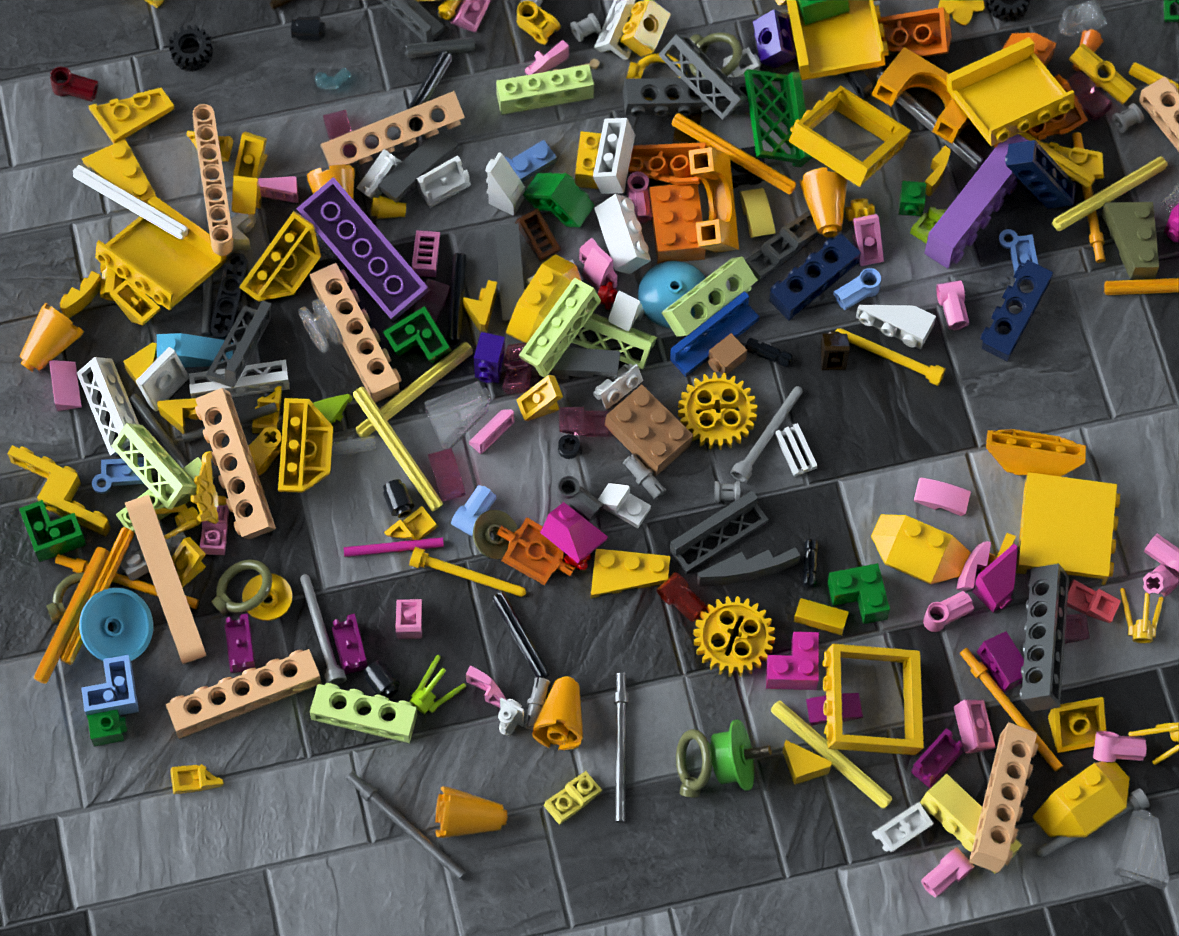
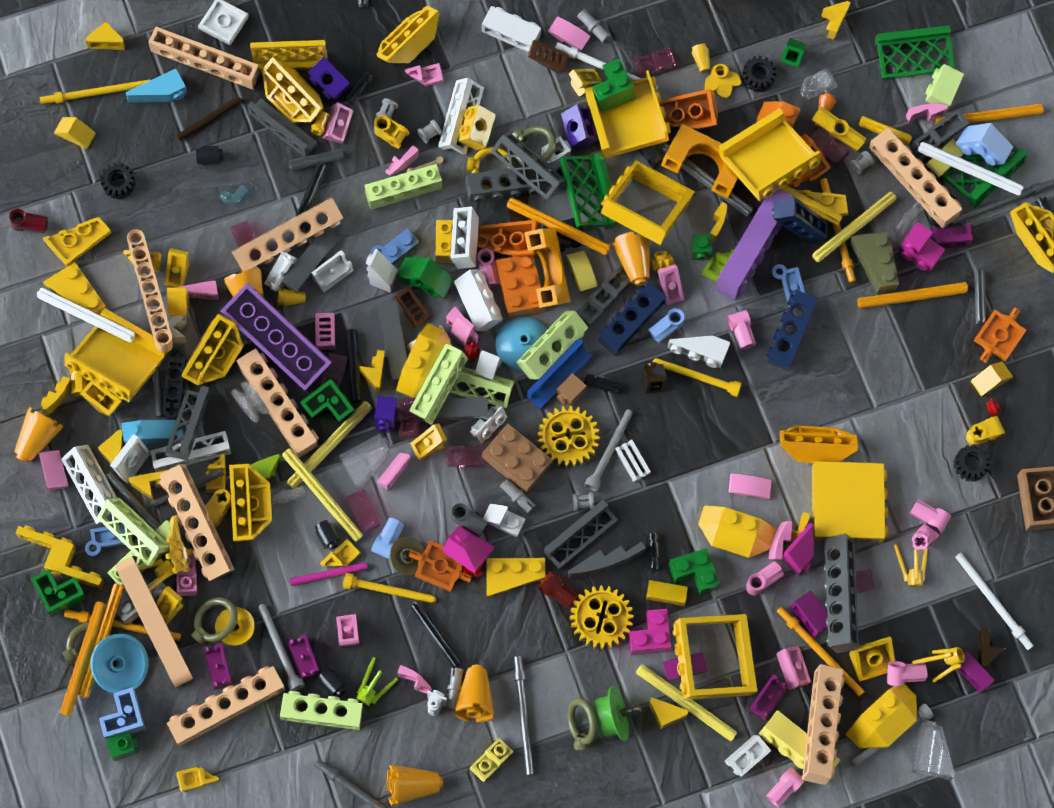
camera: 10 degrees left, 5 degrees up
black bush [558,434,580,459] -> none
coral slope [1067,580,1121,623] -> none

